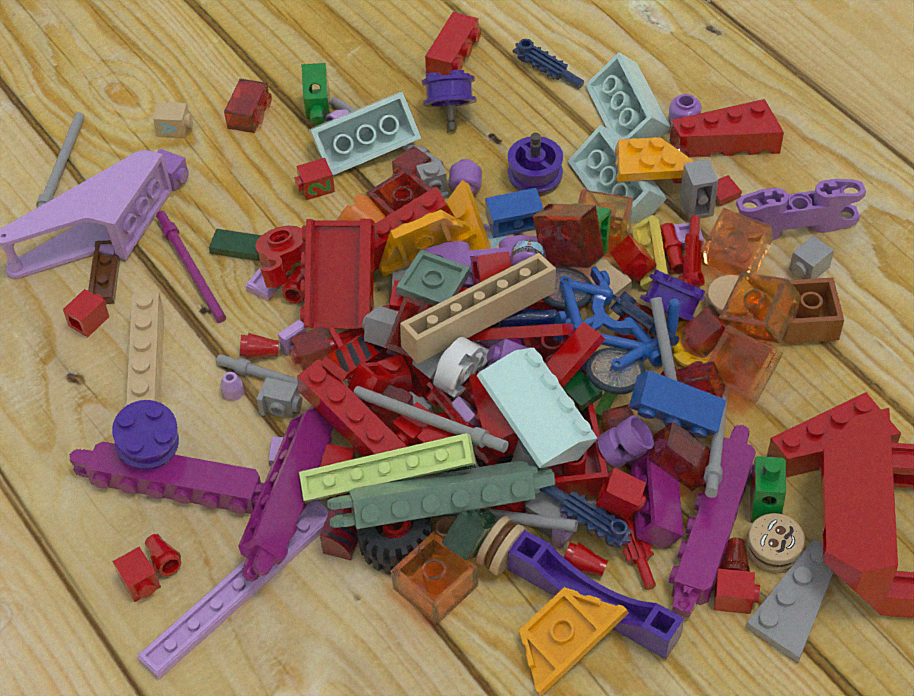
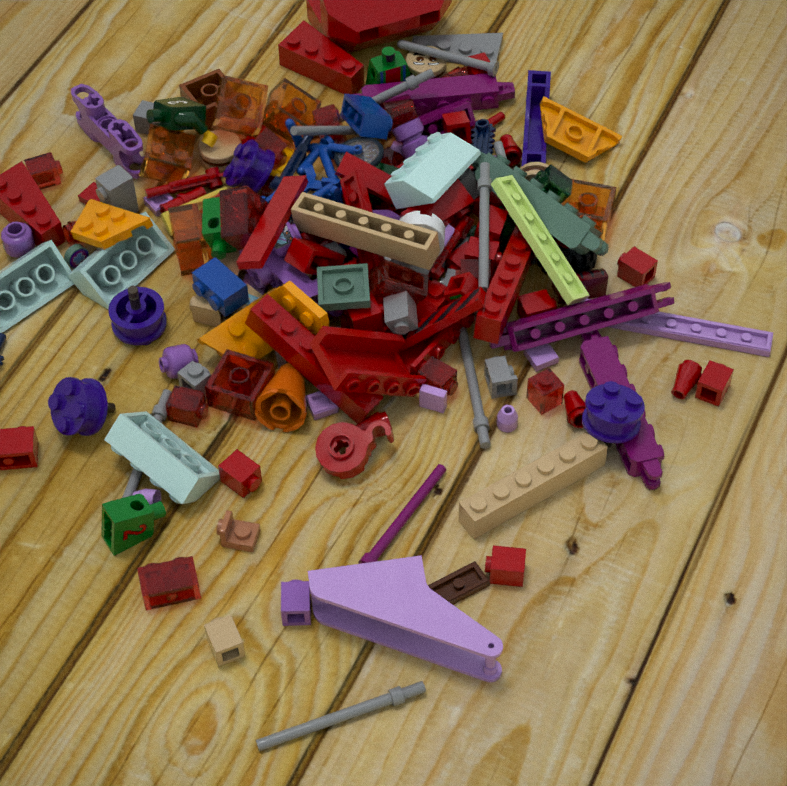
camera: 120 degrees left, 0 degrees up
dark green tile [209,229,261,261] -> none
red cone [240,332,279,359] -> none
lavender tile [245,268,280,301] -> none
none -> clear red brick [24,152,63,190]
none -> dark green torso [146,97,218,147]
none -> nougat bracket [216,510,261,552]
none -> red tile [236,175,308,269]
none -> light grey bar [397,40,499,77]
none -> clear red brick [526,368,564,415]
none -> red cone [563,390,586,428]
none -> red brick [617,246,658,287]

